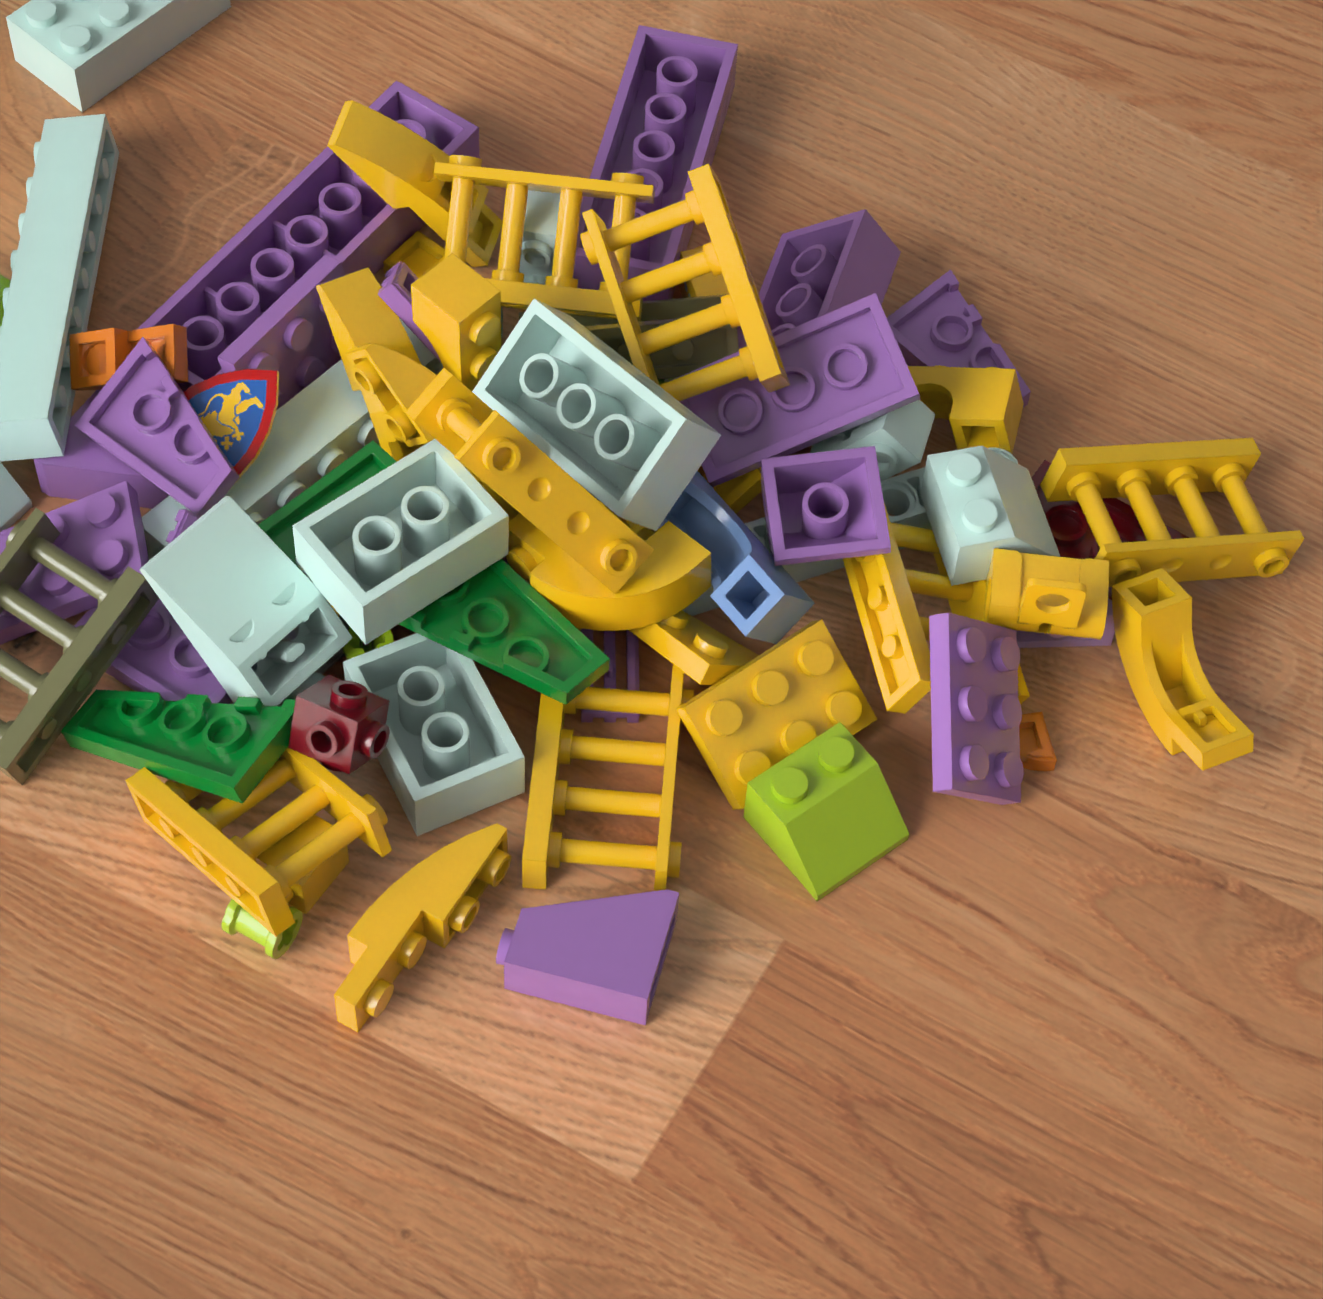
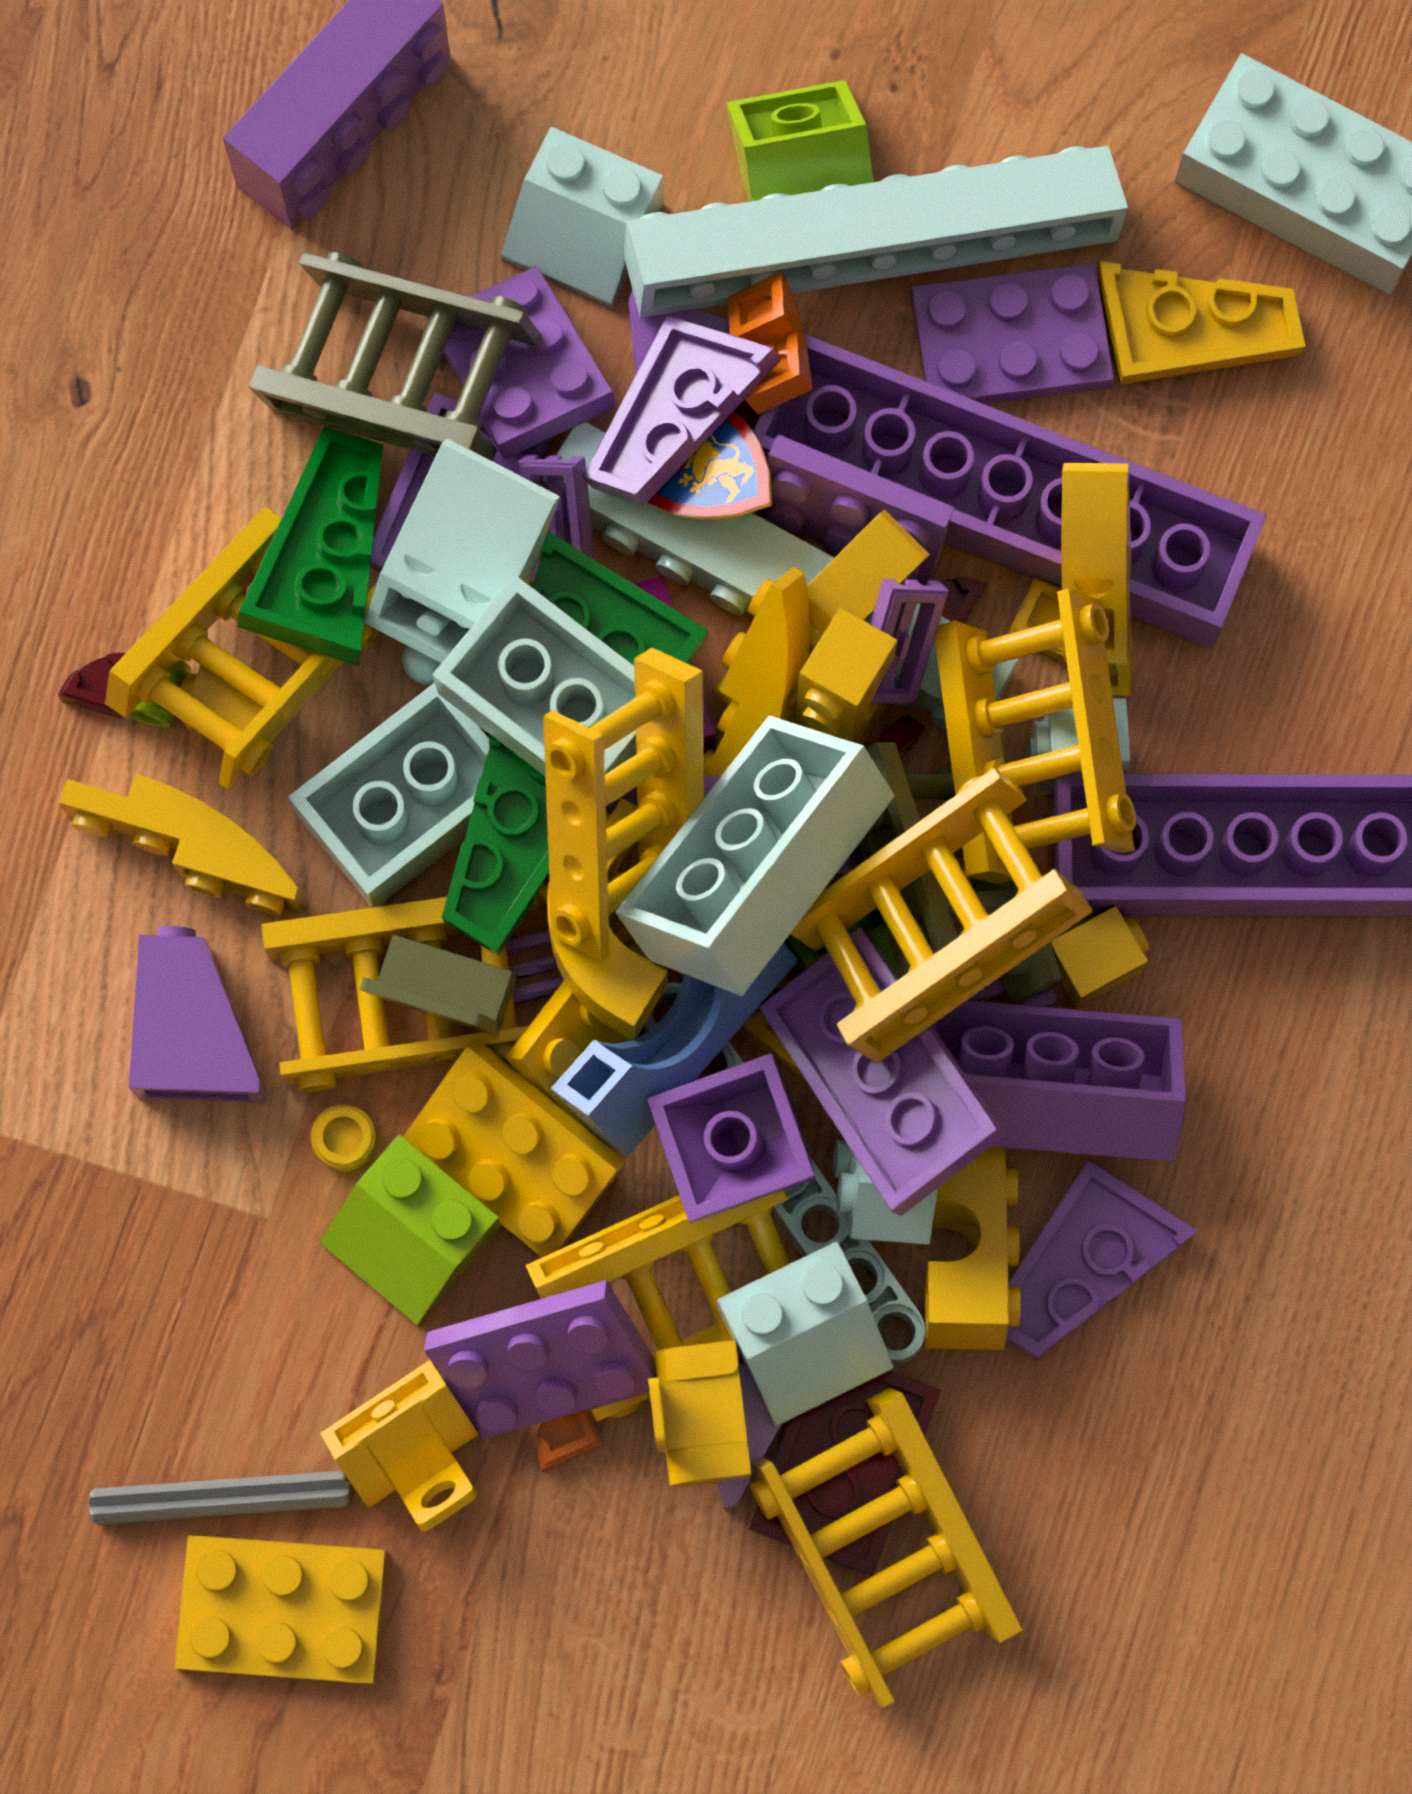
camera: 80 degrees right, 20 degrees up
dark red brick [288,675,390,775] -> none
yellow arch [1112,568,1254,771] -> none
none -> dark red tile [58,653,126,719]
none -> light grey axle [89,1471,351,1525]
none -> yellow plate [174,1535,387,1684]
none -> yellow tile [311,1104,377,1171]
none -> yellow piece [320,1360,479,1531]
none -> olive panel [360,934,518,1036]
none -> medium lavender plate [911,263,1114,404]
none -> yellow wing [1097,261,1306,385]

